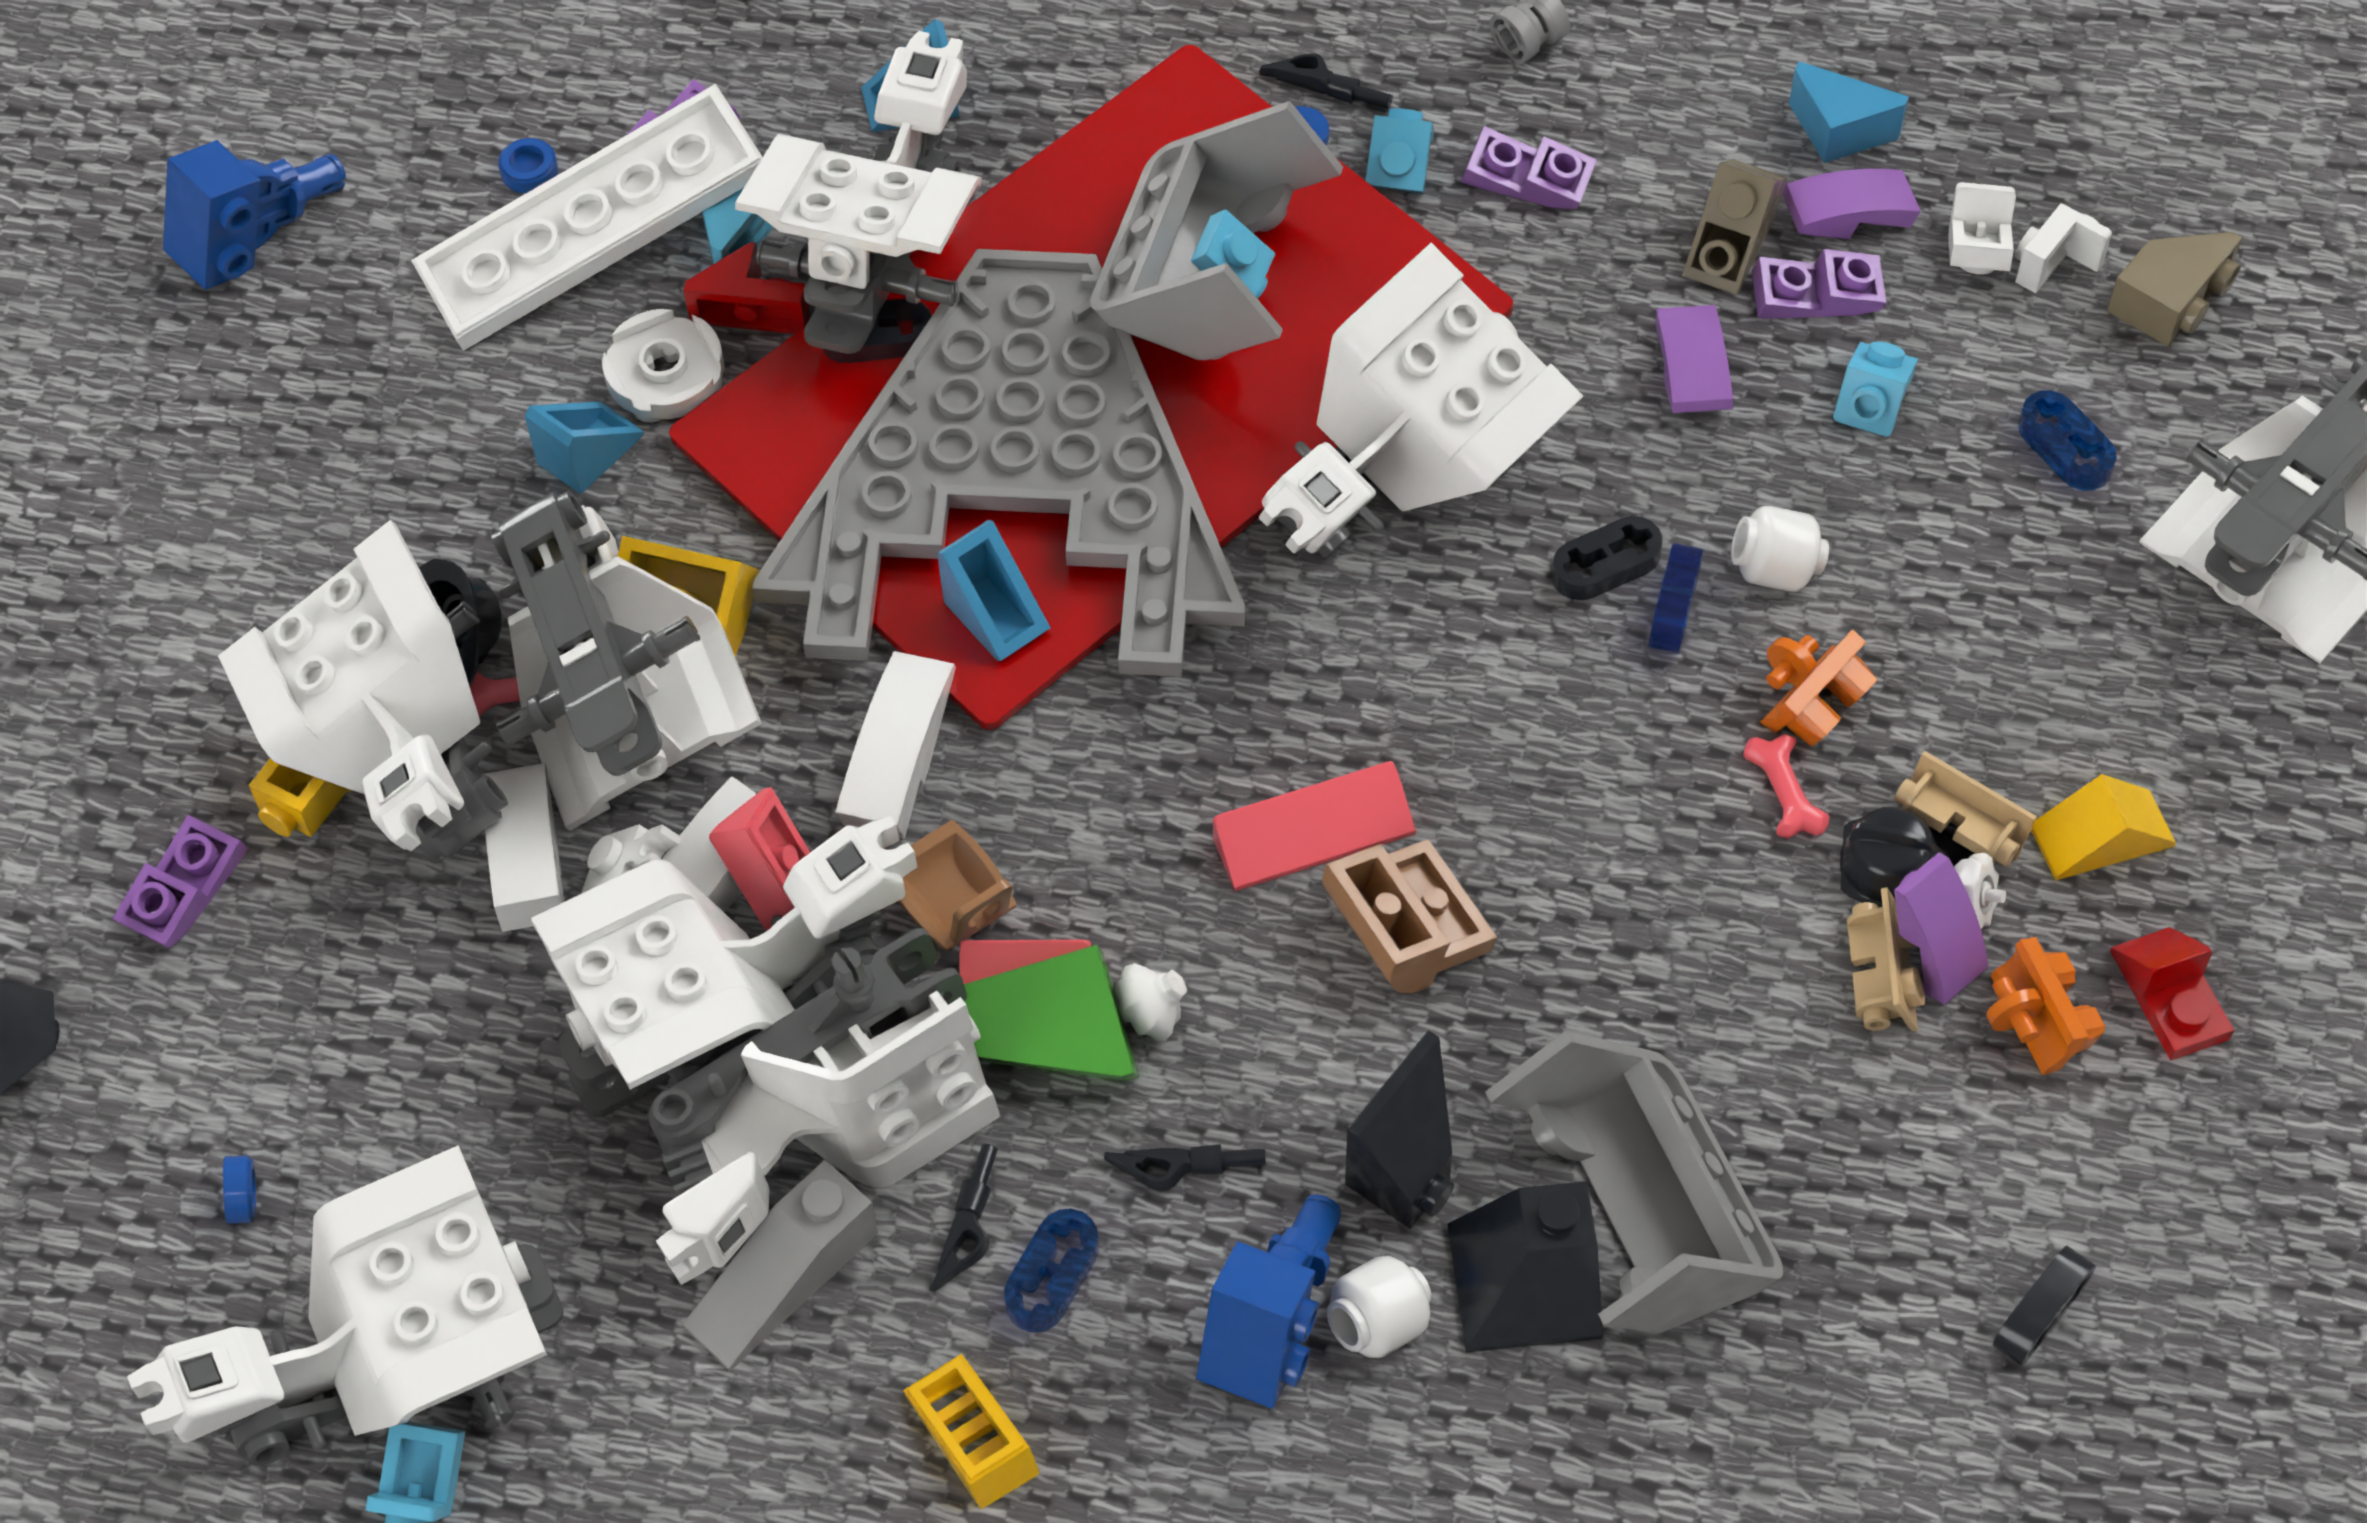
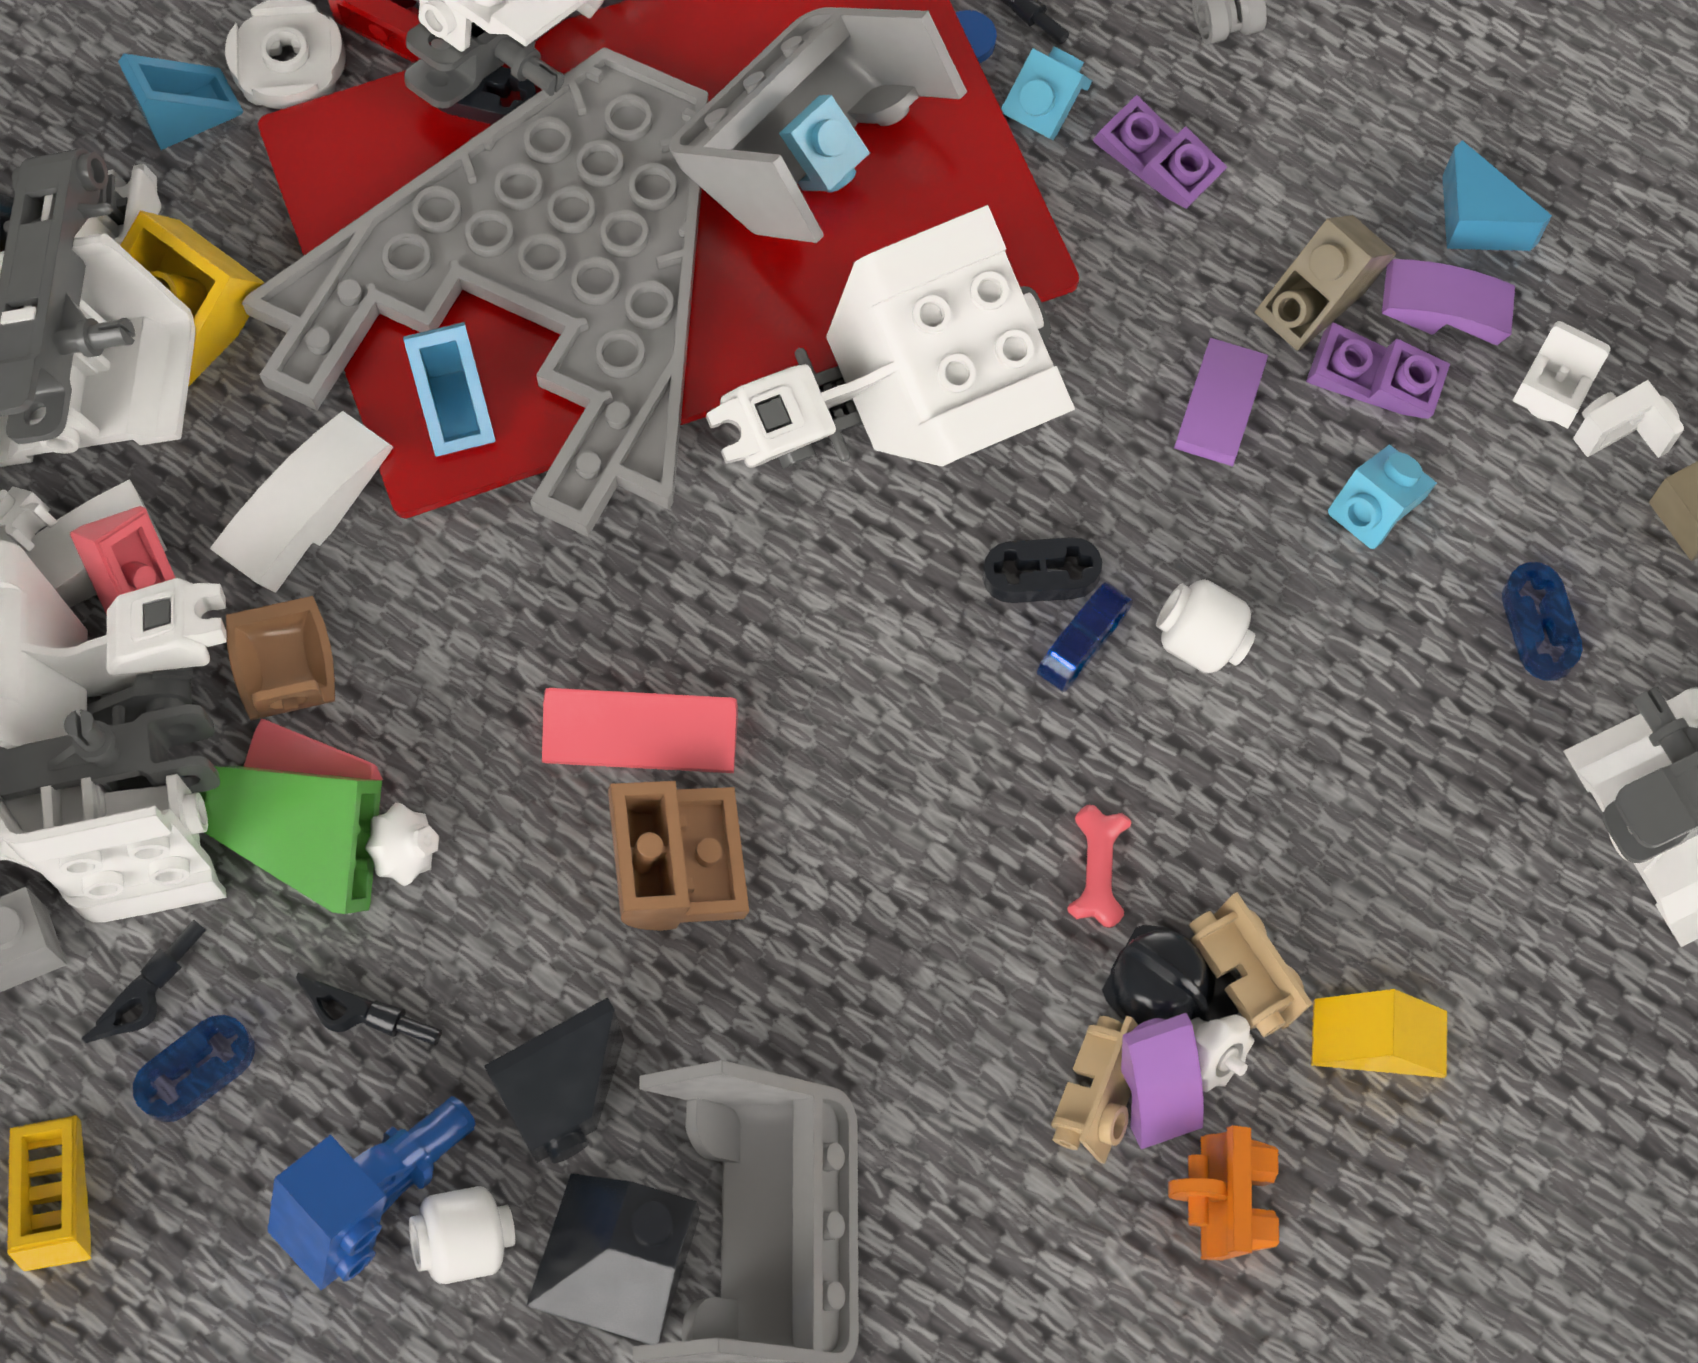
camera: 20 degrees right, 10 degrees up
orange hips [1760,629,1878,747] -> none
red slope [2110,927,2234,1061] -> none

